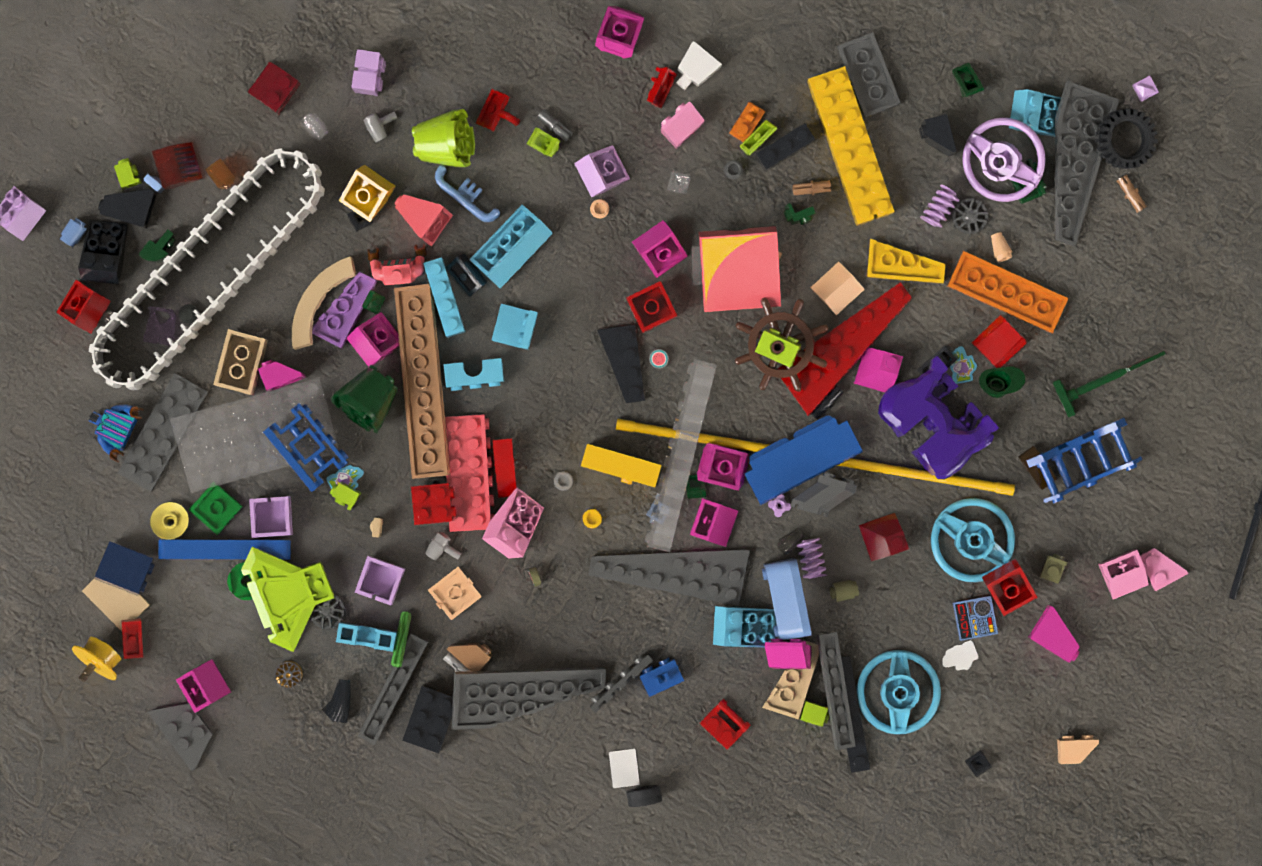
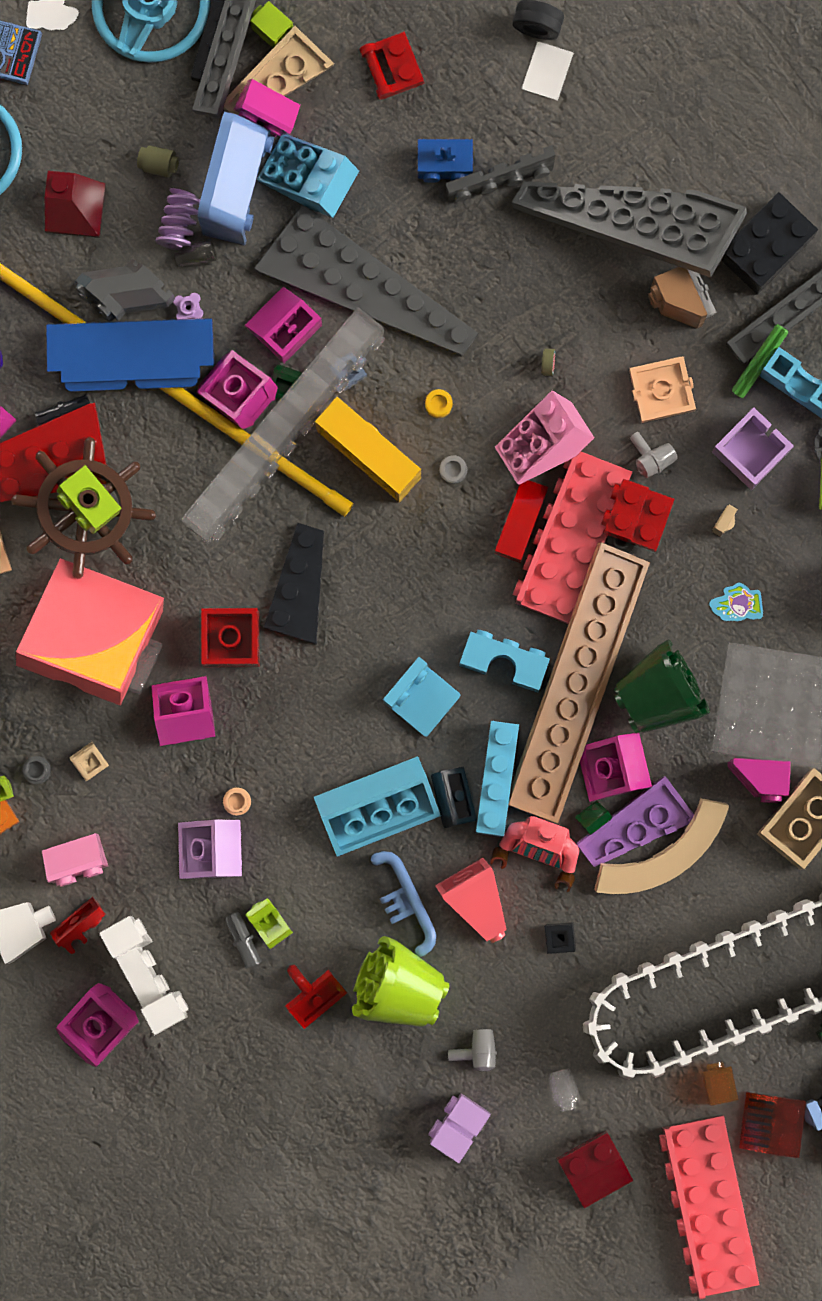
camera: 160 degrees left, 5 degrees down
blue fence [263,403,349,492] -> none
lime brick [330,481,361,510] -> none
yellow slope [339,165,396,222] -> none
tile [649,349,668,369] -> none
clear tile [667,171,691,195] -> none
none -> tan tile [69,742,109,781]
none -> white wedge [99,916,189,1035]
none -> coral bracket [659,1115,760,1299]

